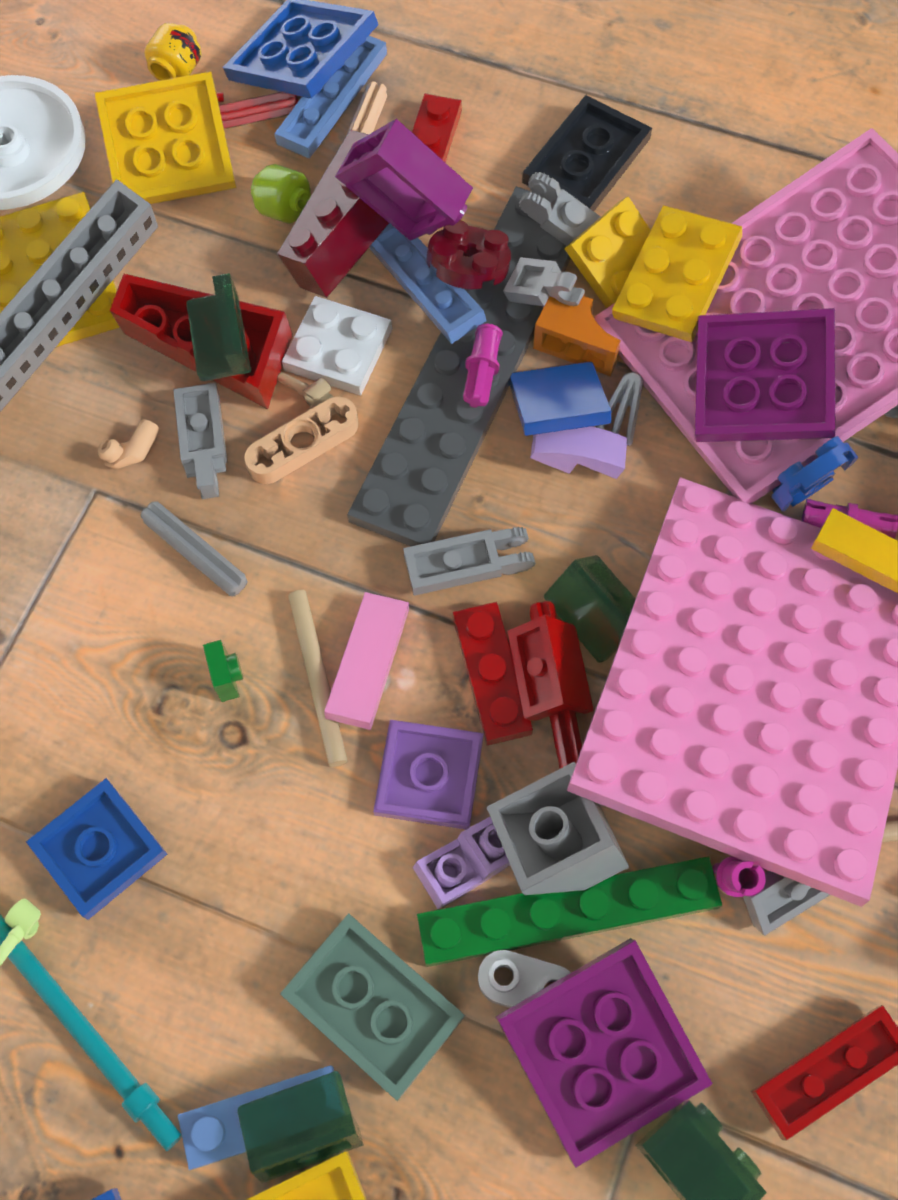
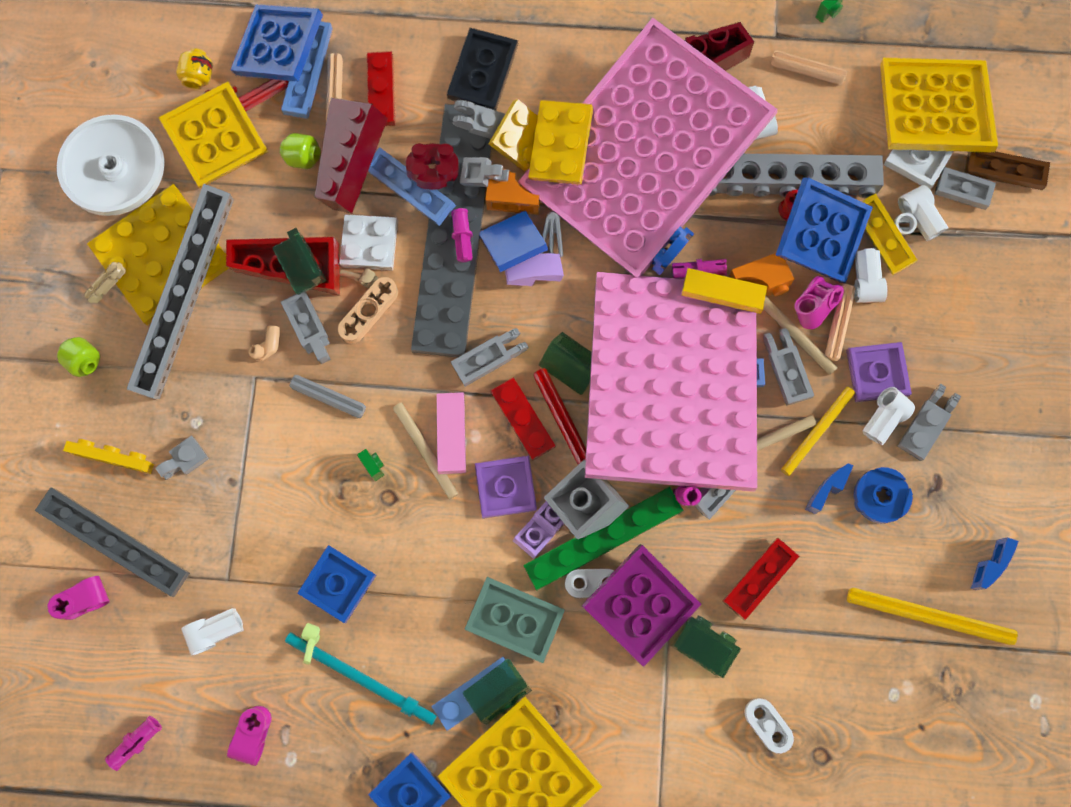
camera: 15 degrees left, 10 degrees up
magenta window [335,119,473,241] -> none
red panel [507,615,594,721] -> none
magenta plate [695,308,835,442] -> none

